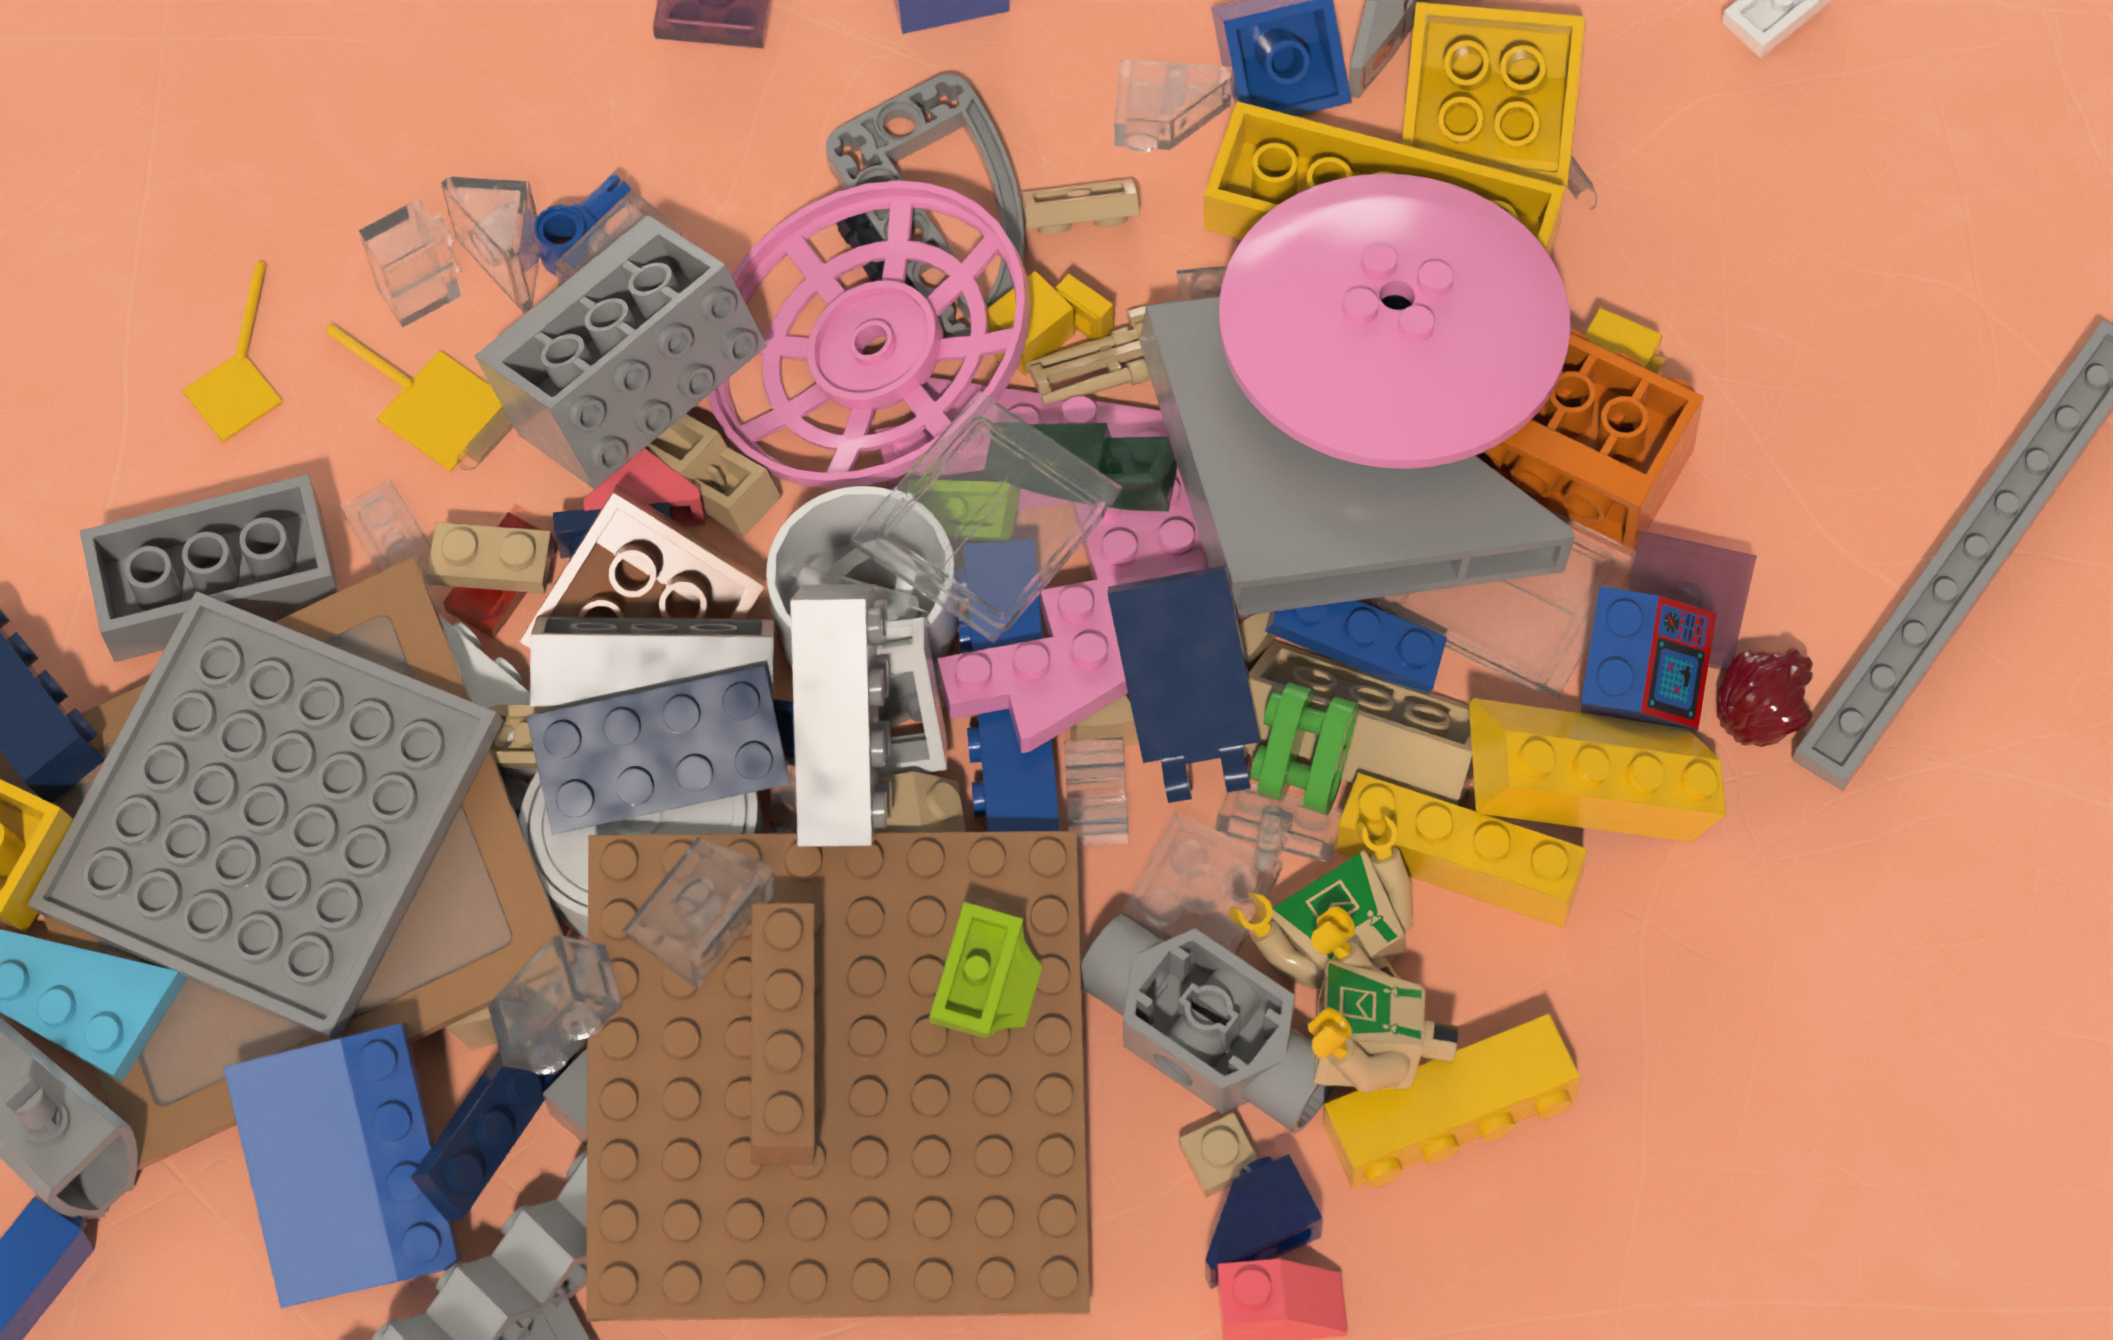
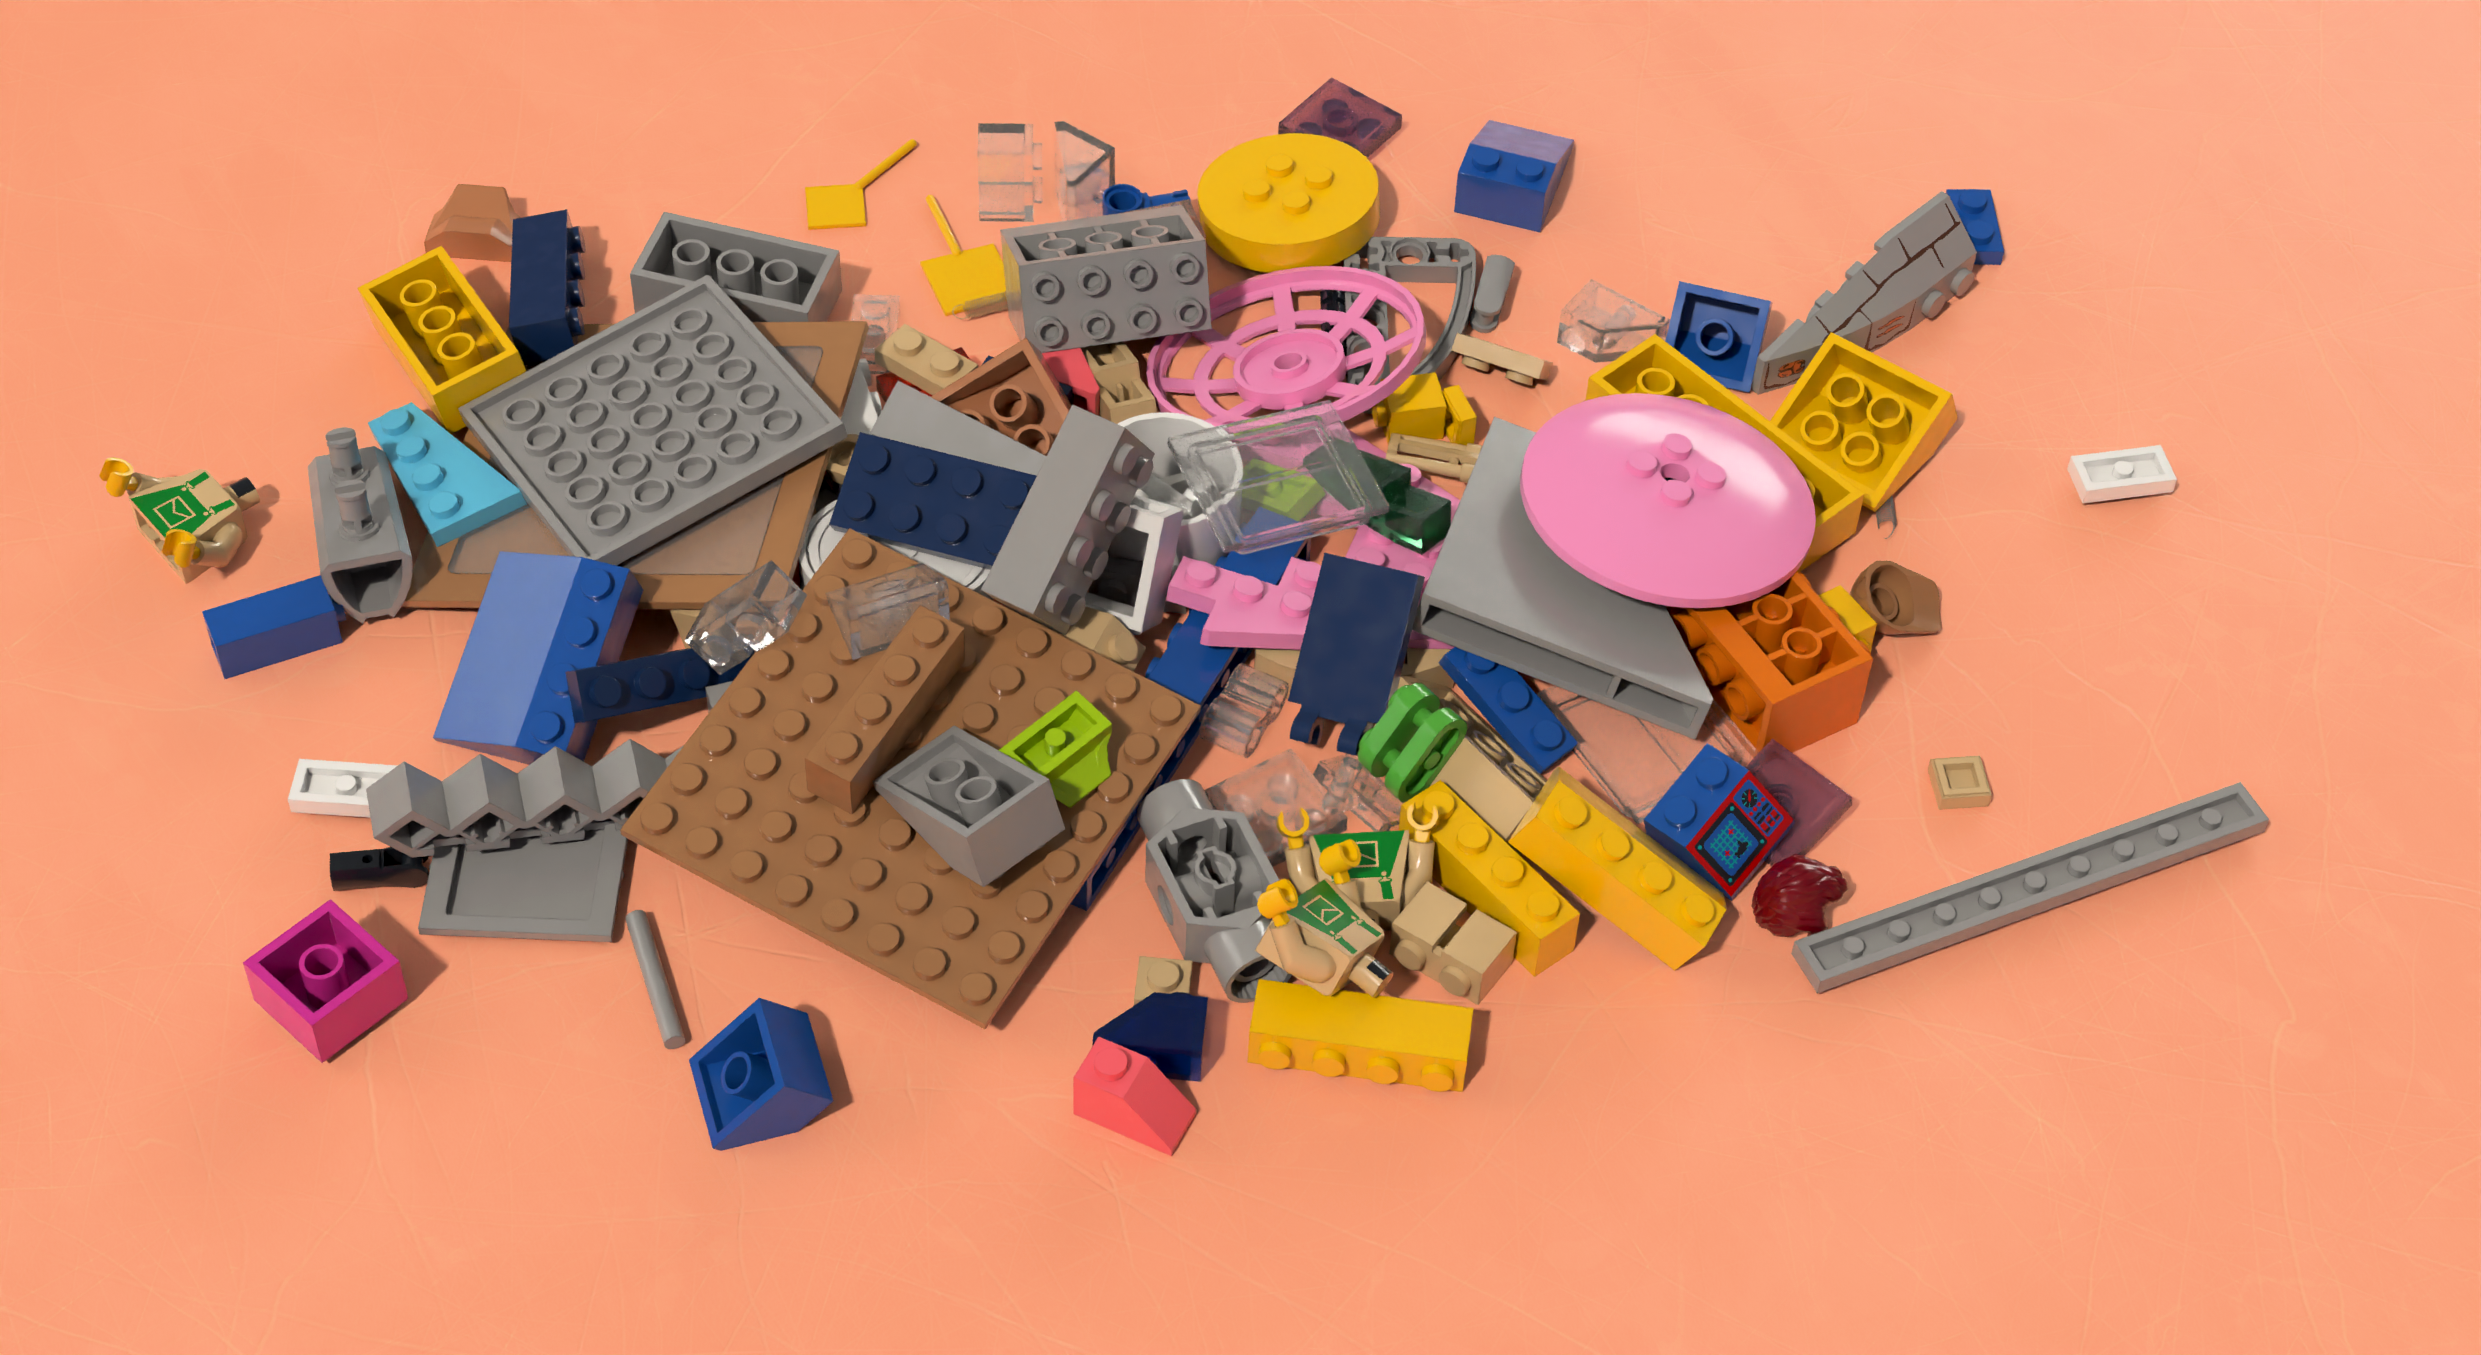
camera: 25 degrees right, 15 degrees down
none -> light grey slope [873,725,1065,887]
none -> yellow brick [1197,133,1380,273]
none -> tan piece [1389,881,1517,1005]
none -> light grey bar [1470,255,1515,333]
none -> medium nougat cap [1850,561,1941,635]
none -> tan tile [1927,755,1992,810]

